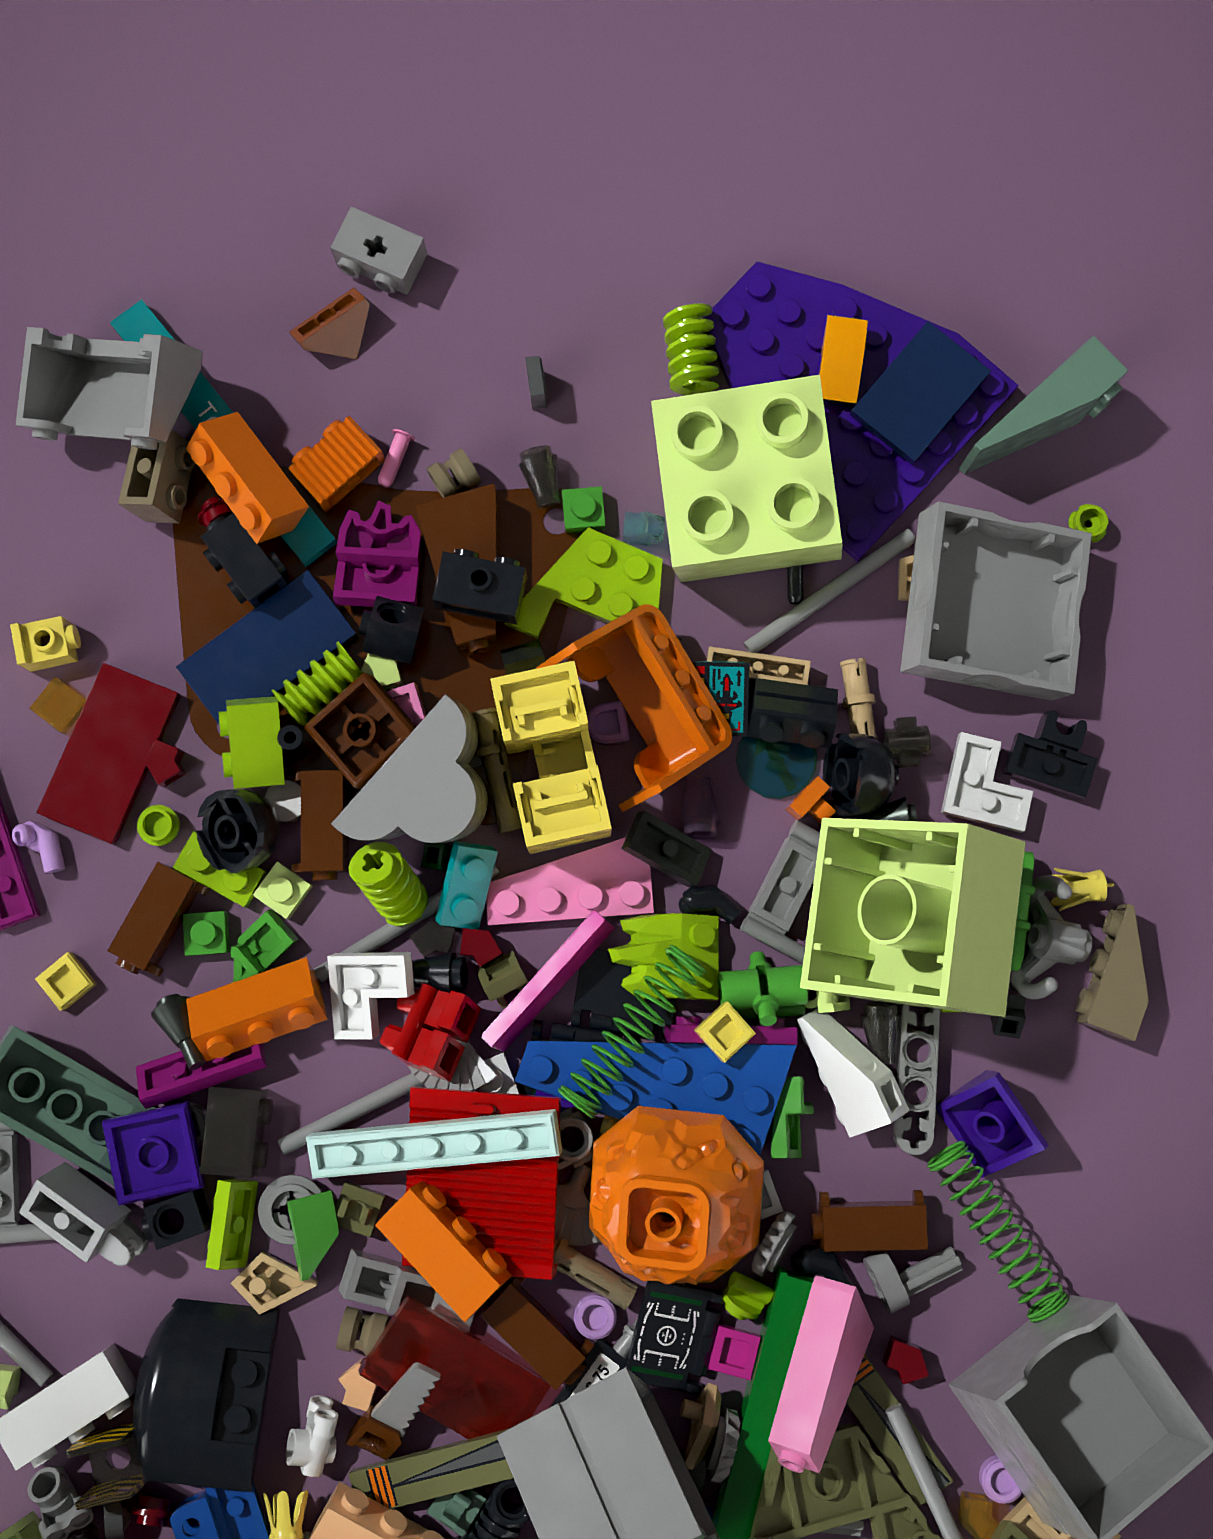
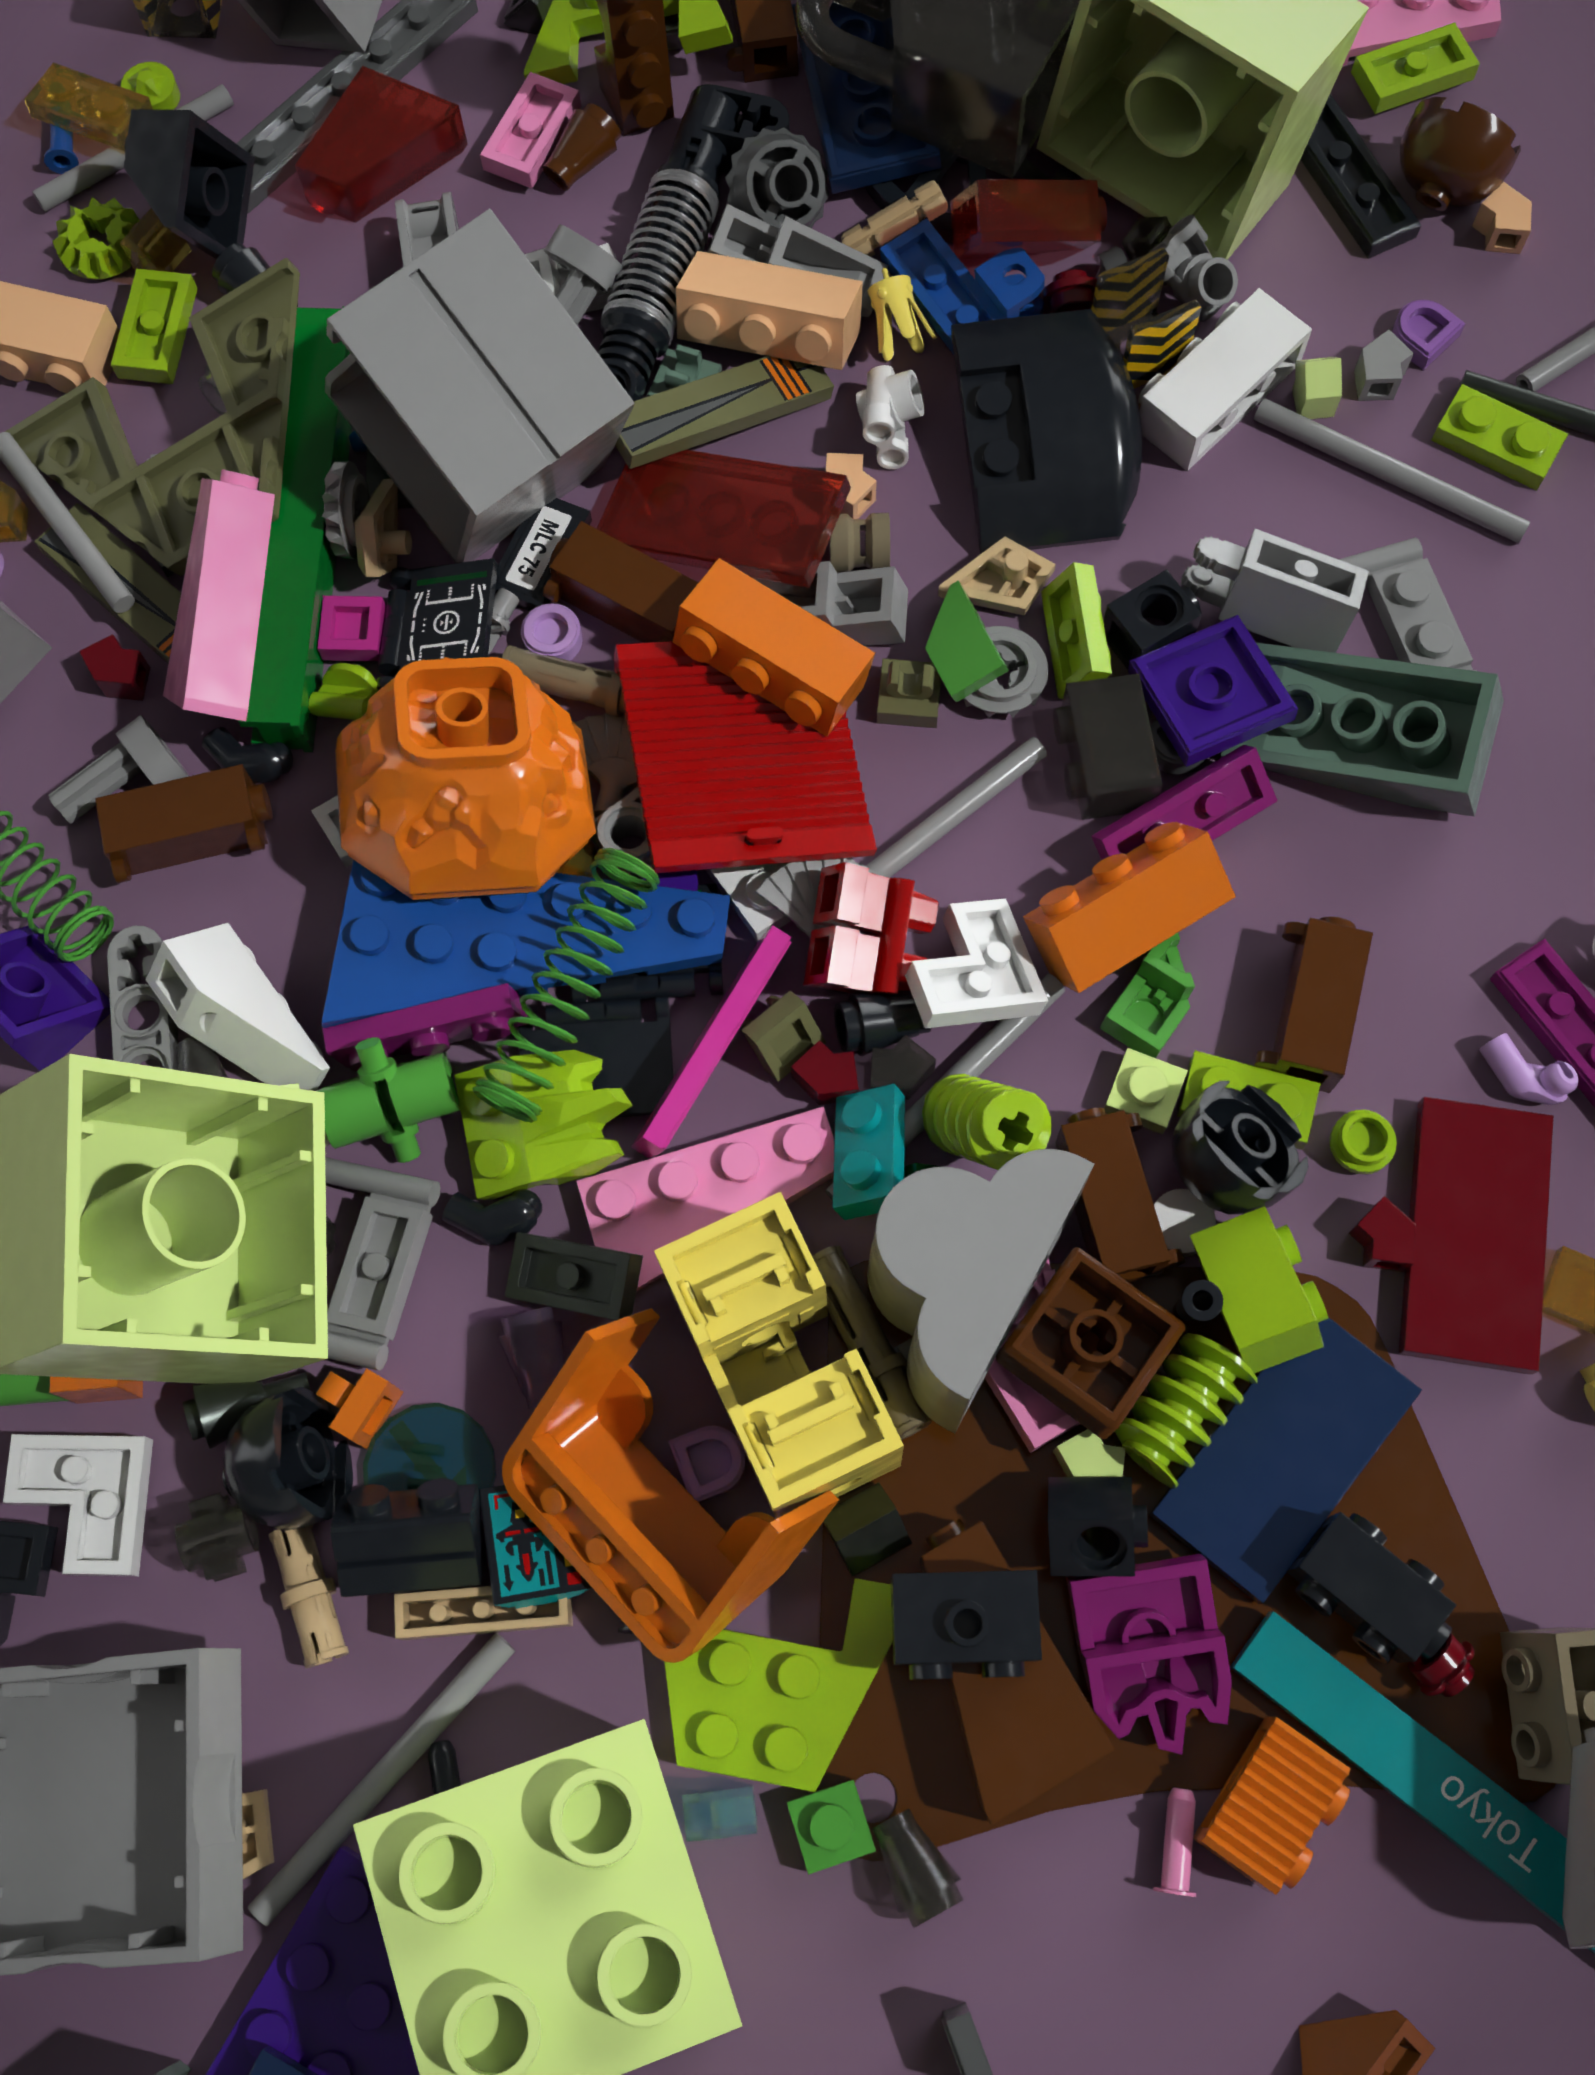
camera: 170 degrees right, 10 degrees down
light yellow tile [35,952,97,1011] -> none
pearl dark grey cone [151,994,206,1070] -> none
bright green plate [183,911,230,956] -> none
orange brick [186,412,309,544] -> none
light aqua tile [306,1109,562,1179] -> none
piece [345,1362,441,1460] -> none
dark tan wheel [426,448,481,498] -> none
light yellow tile [694,1001,756,1063] -> none
light grey gear [752,1211,798,1277] -> none
bright green slope [771,1076,814,1159] -> none

